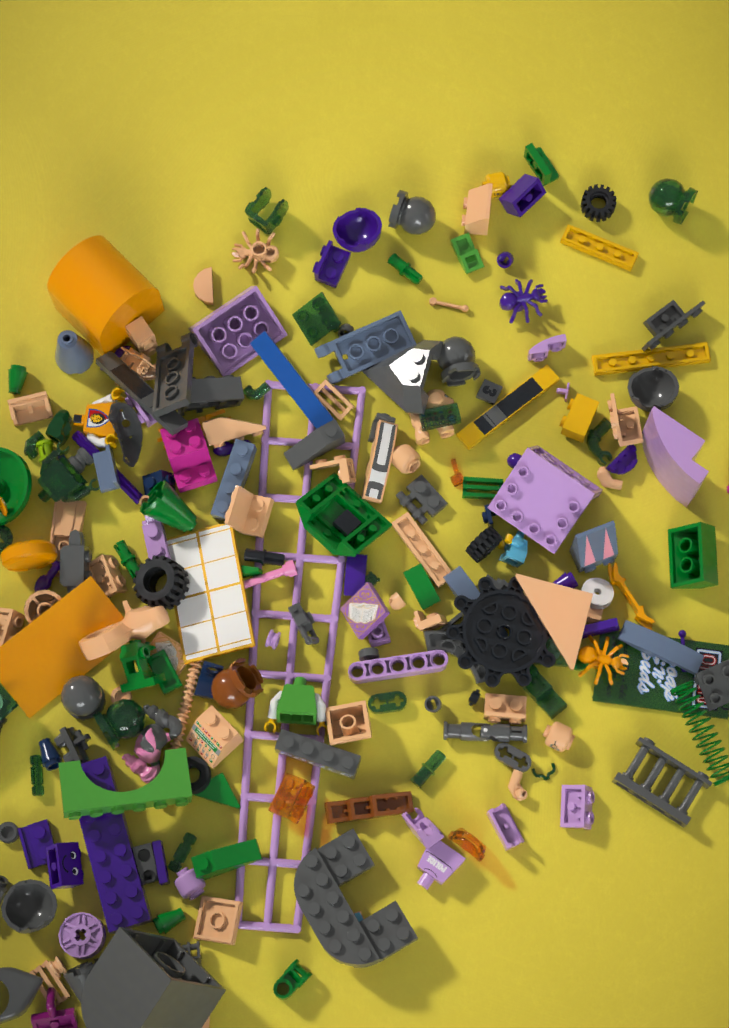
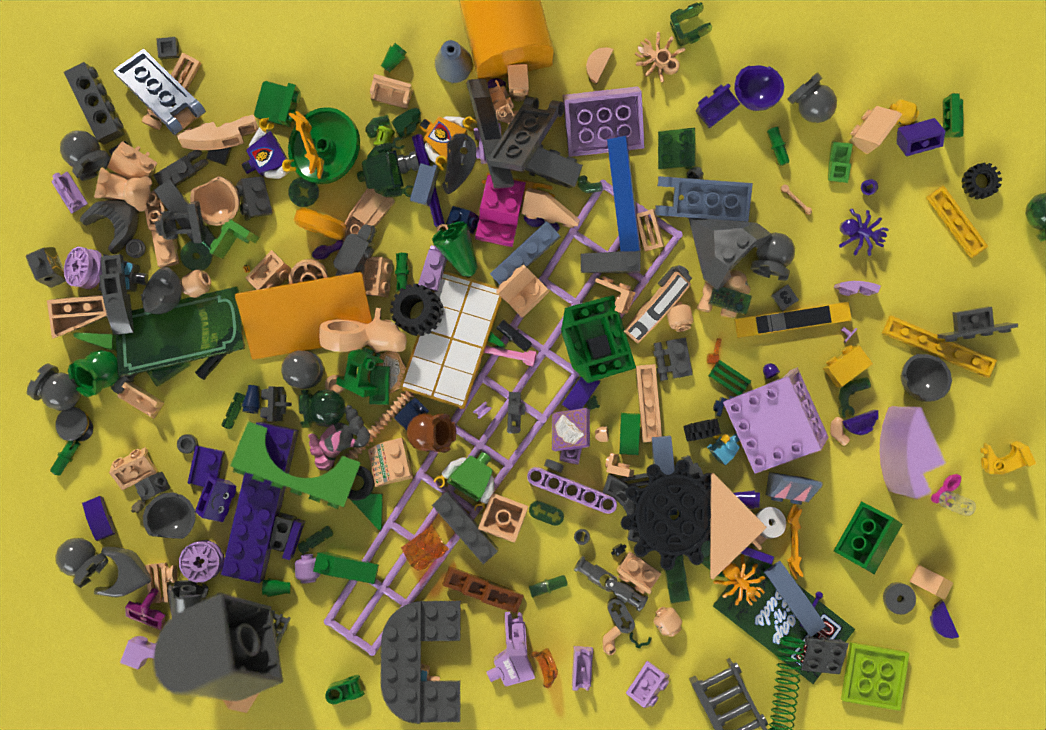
camera: 25 degrees right, 15 degrees up
light nougat plate [193,895,243,945] -> none
light nougat bracket [607,393,643,447] -> none

